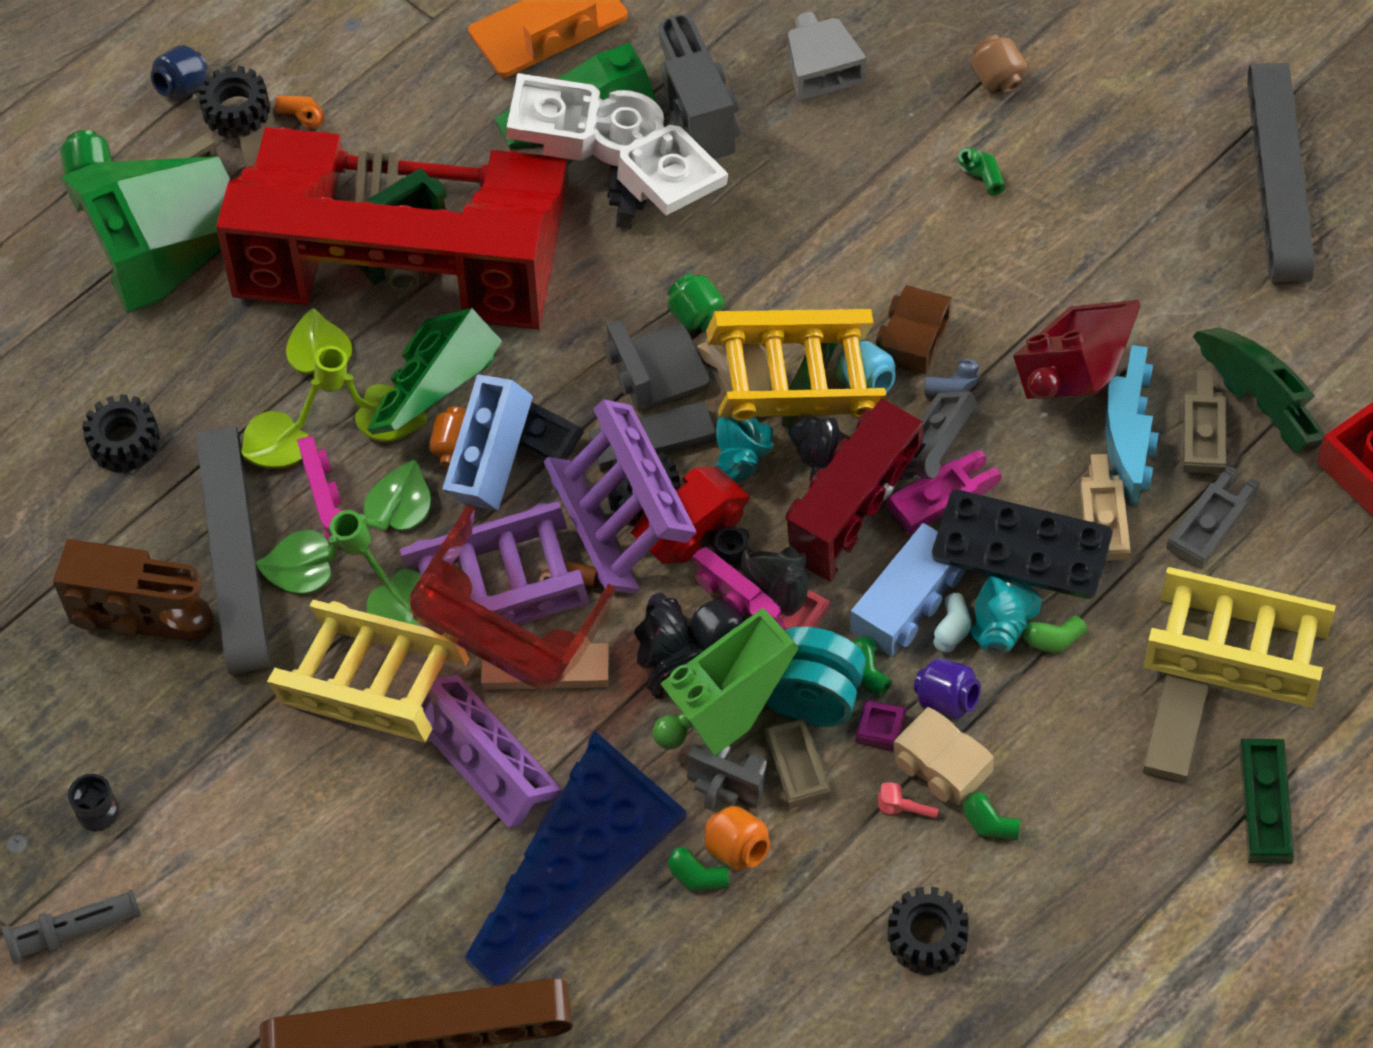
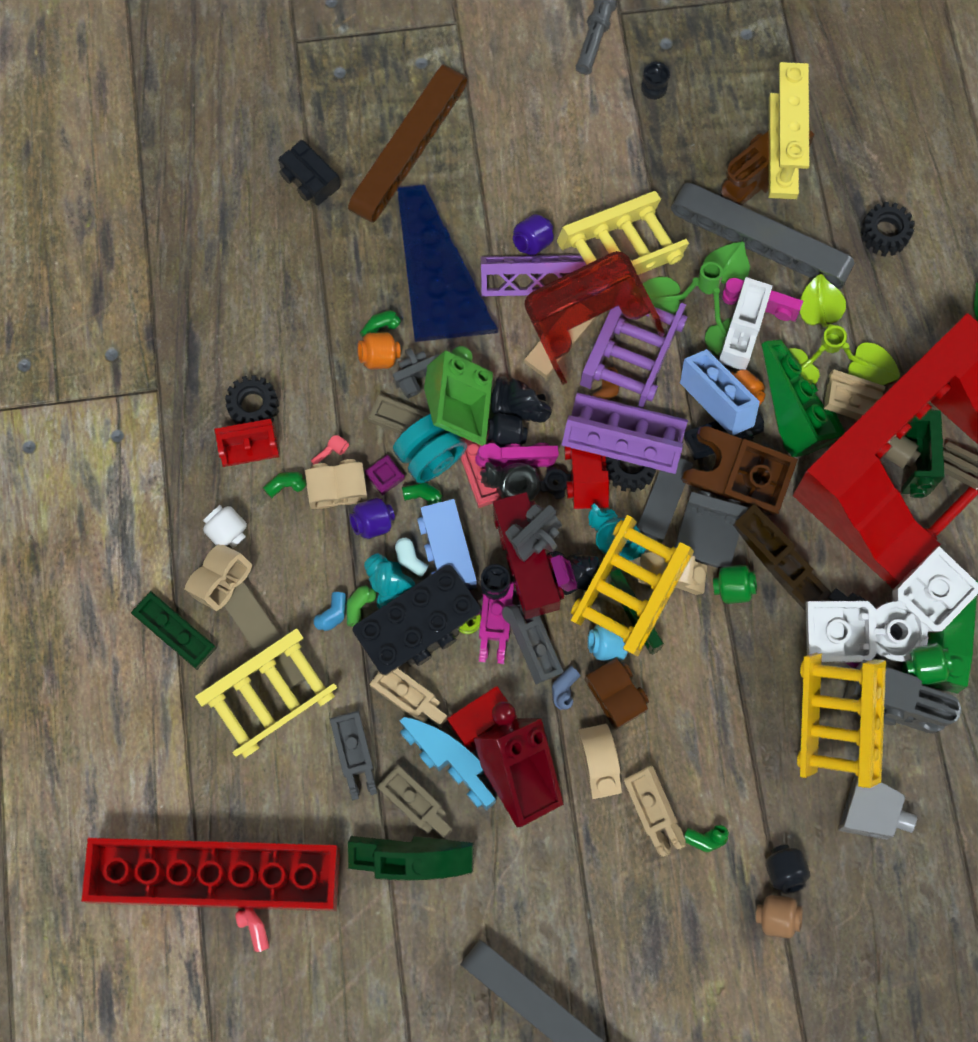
camera: 125 degrees right, 15 degrees up
none -> tan brick [185,544,252,611]
none -> white head [203,505,247,548]
none -> red hinge [214,419,279,467]
none -> dark azure arm [314,592,346,631]
none -> red hinge [447,686,517,752]
none -> black wheel [481,564,510,600]
none -> dark grey hips [505,504,562,562]
none -> dark purple head [513,214,554,255]
none -> magenta tile [550,555,577,592]
none -> tan brick [578,724,622,799]
none -> tan hinge [624,766,686,857]
none -> reddish brown brick [681,426,798,515]
none -> white slope [719,277,773,370]
none -> dark brown slope [733,504,832,611]
none -> black head [765,845,811,894]
none -> light yellow fence [769,62,809,199]
none -> yellow fence [797,653,886,788]
none -> tan plate [824,369,885,420]
none -> green head [905,643,953,686]

